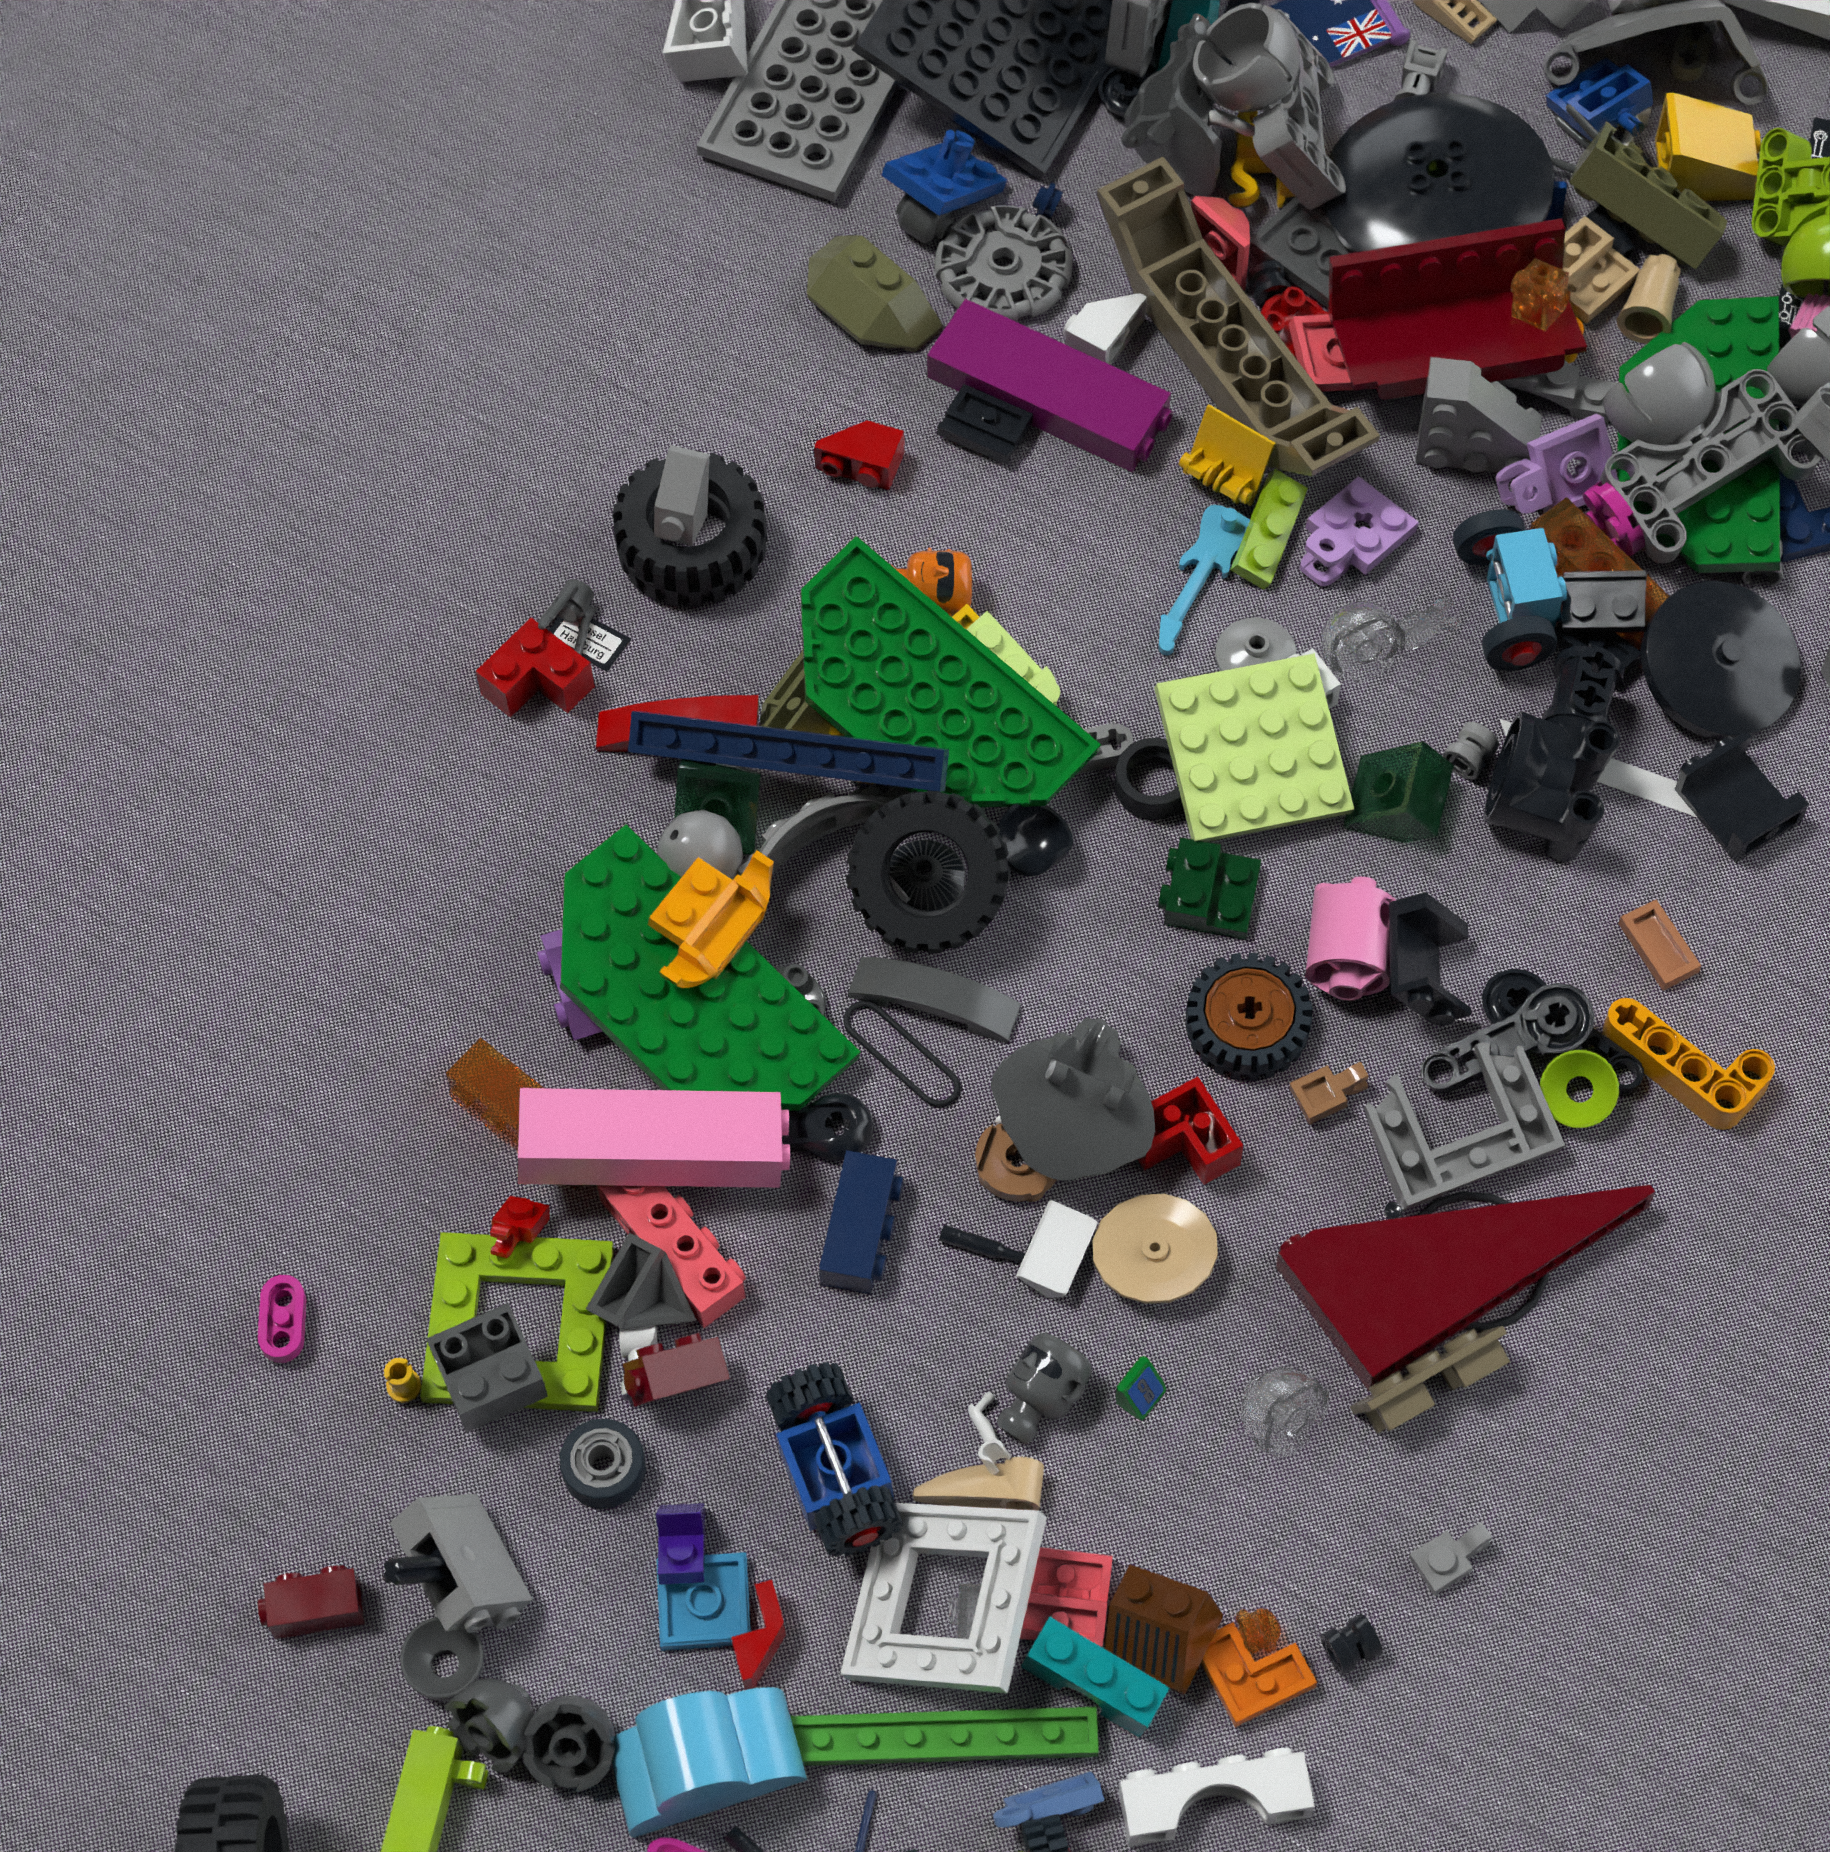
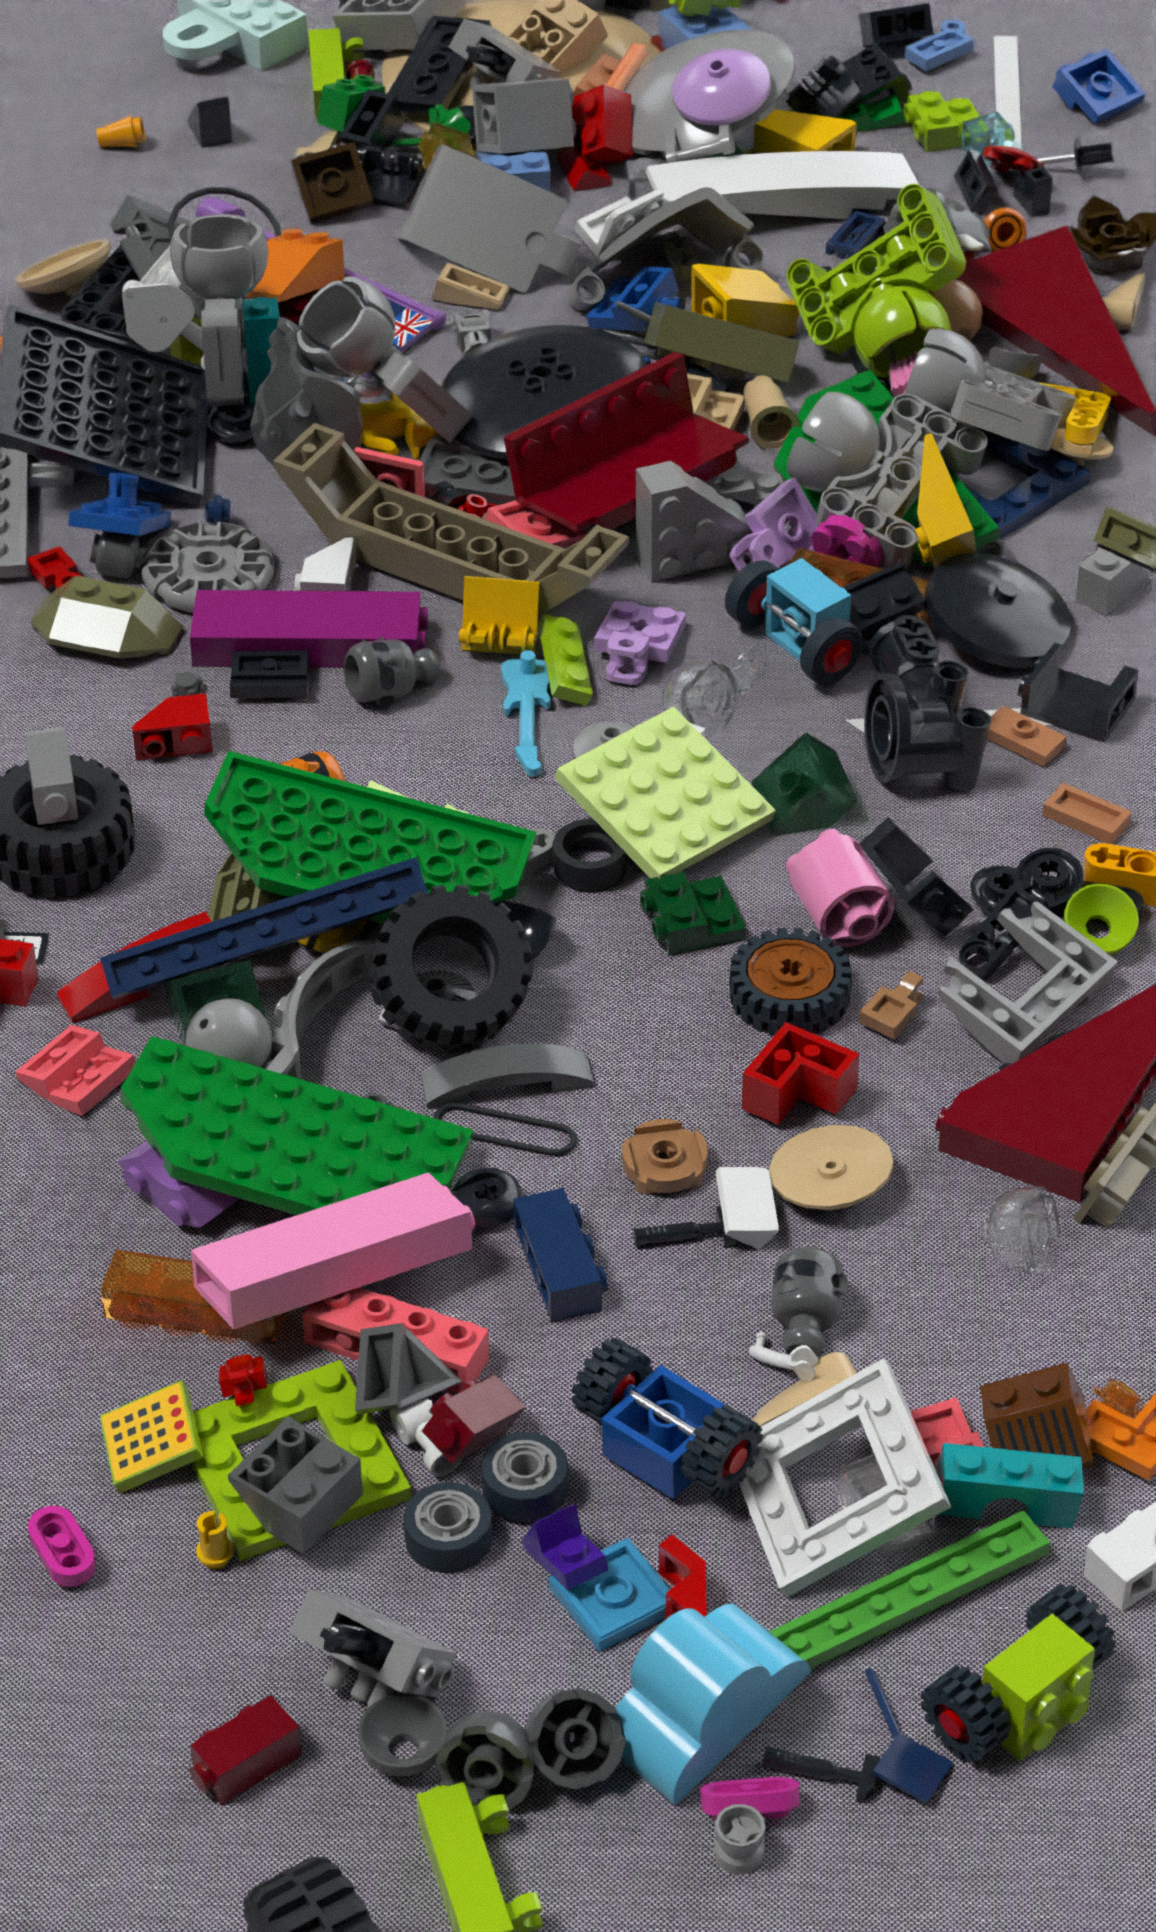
camera: 30 degrees left, 20 degrees down
light orange plate [648,850,774,988] -> none
dark grey animal [990,1017,1155,1181] -> none
medium blue hinge [993,1771,1105,1828] -> none
slope [1115,1356,1166,1421] -> none
light grey wheel [1443,722,1499,779] -> none
clear orange brick [1510,258,1571,331] -> none
none -> coral slope [15,1025,136,1116]
none -> red plate [27,546,82,590]
none -> tile [100,1380,203,1493]
none -> dark grey piece [170,672,203,696]
none -> dark grey piece [344,636,440,707]
none -> black wheel [481,1432,569,1522]
none -> yellow slope [914,433,977,569]
none -> nougat plate [987,705,1067,767]

